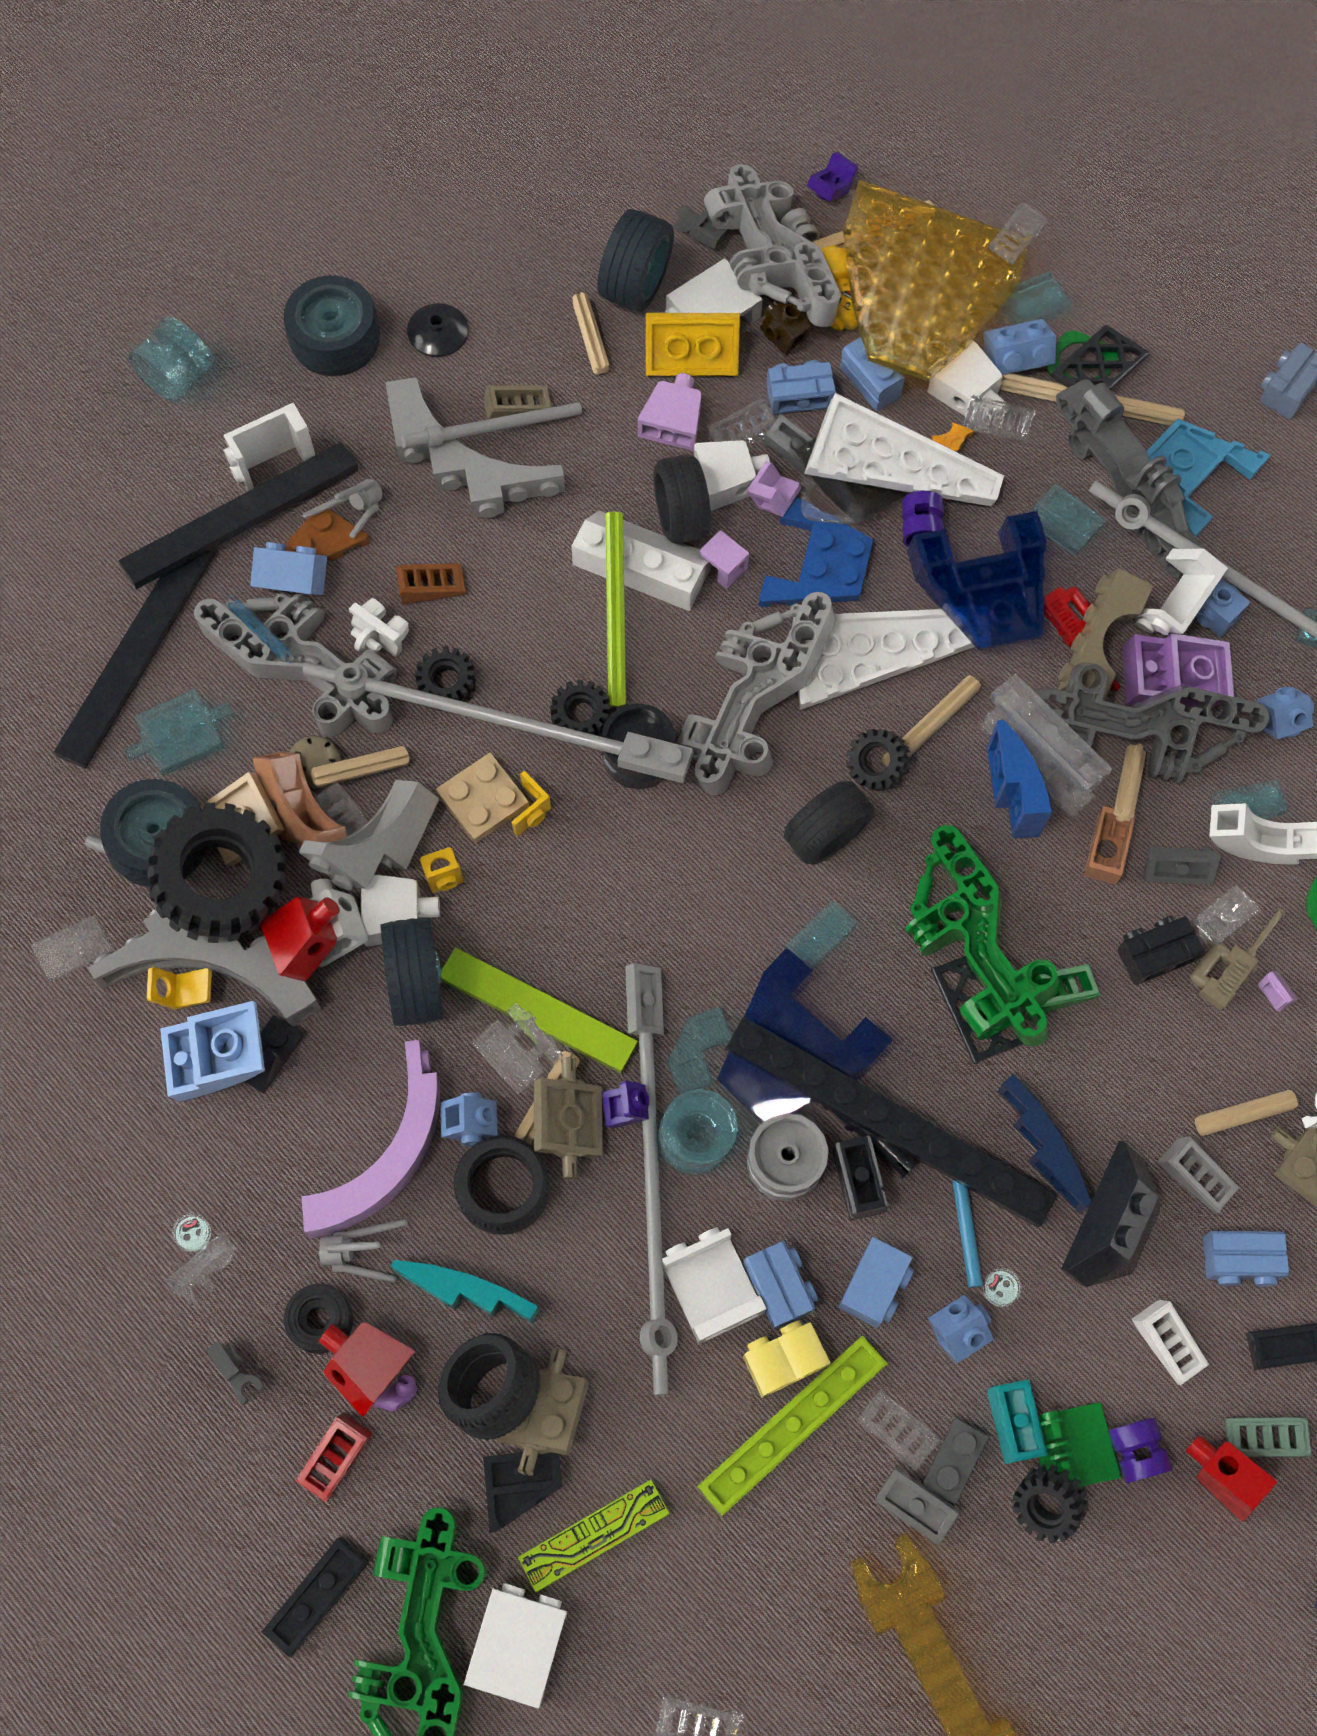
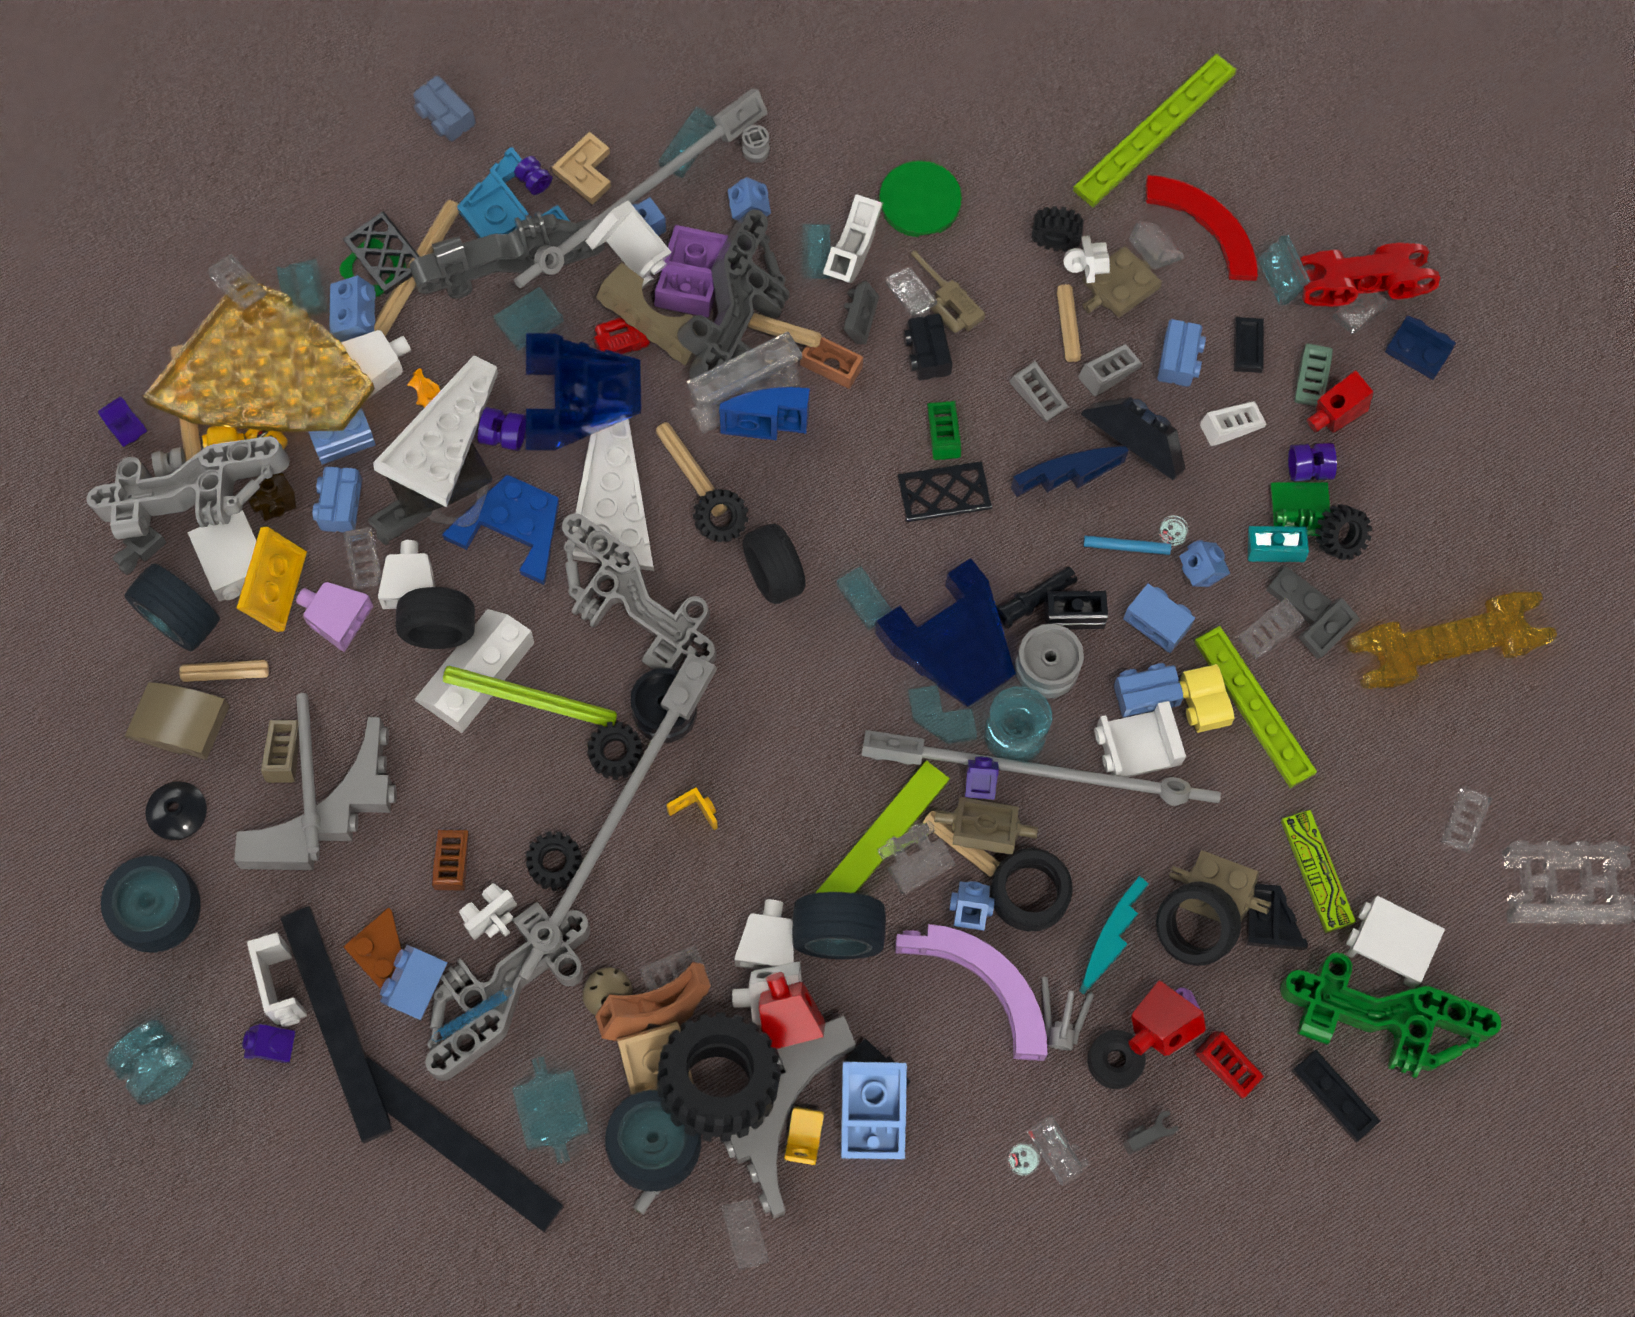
camera: 80 degrees left, 0 degrees up
light grey arch [299,780,439,890] -> none
light grey plant [303,478,382,538] -> none
tan axle [311,746,409,787] -> none
yellow bracket [420,847,464,893] -> none
tan plate [436,752,530,844] -> none
lavender panel [700,530,749,589] -> none
black plate [724,1017,1056,1228] -> none
lavender panel [747,461,802,517] -> none
green beam [905,825,1059,1046] -> none
clear slope [963,395,1036,441] -> none
lavender slope [1258,971,1298,1012] -> none
none -> dark tan slope [125,682,230,760]
none -> dark purple bracket [242,1024,295,1063]
none -> dark purple wheel [514,156,552,195]
none -> tan plate [552,132,611,205]
none -> light grey slope [1009,361,1068,423]

